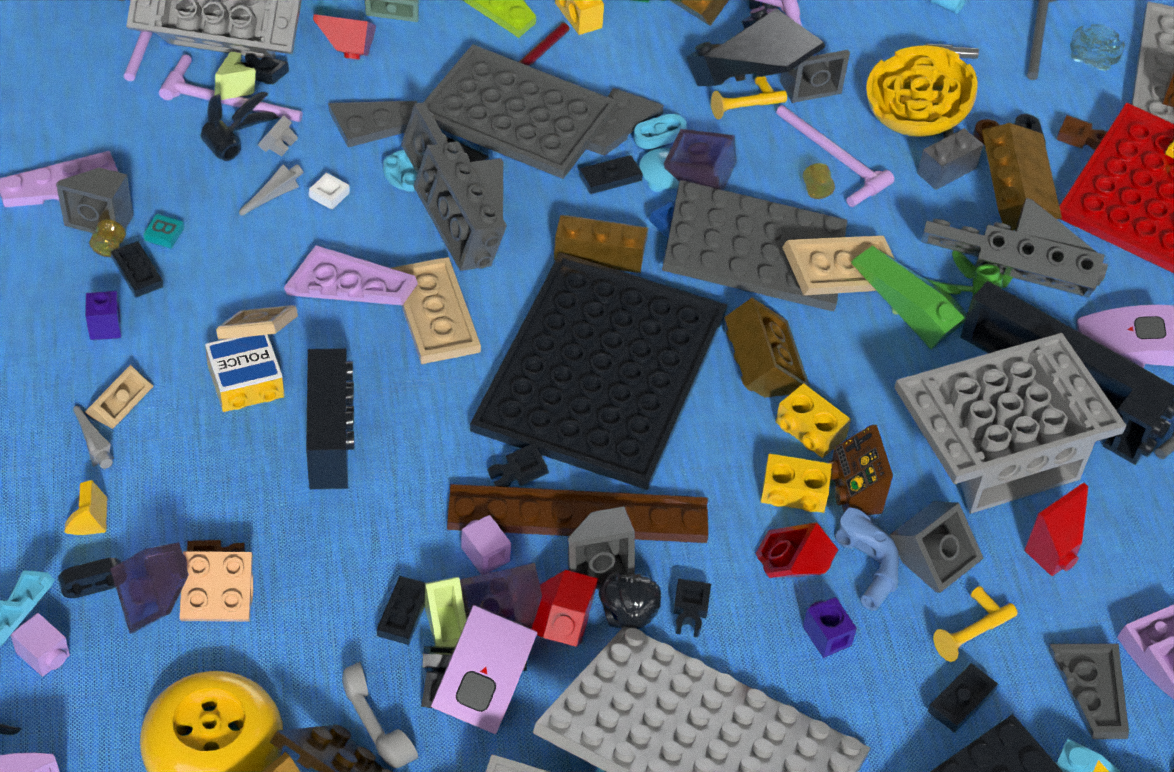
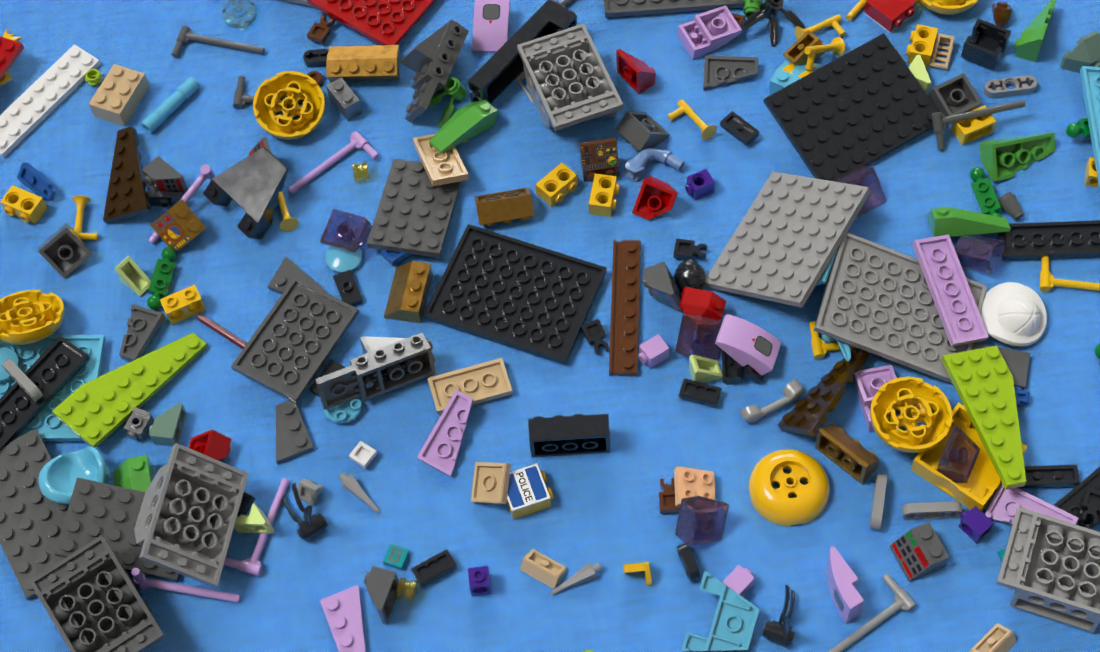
camera: 80 degrees left, 10 degrees up
medium azure plate [634,114,687,149] -> none

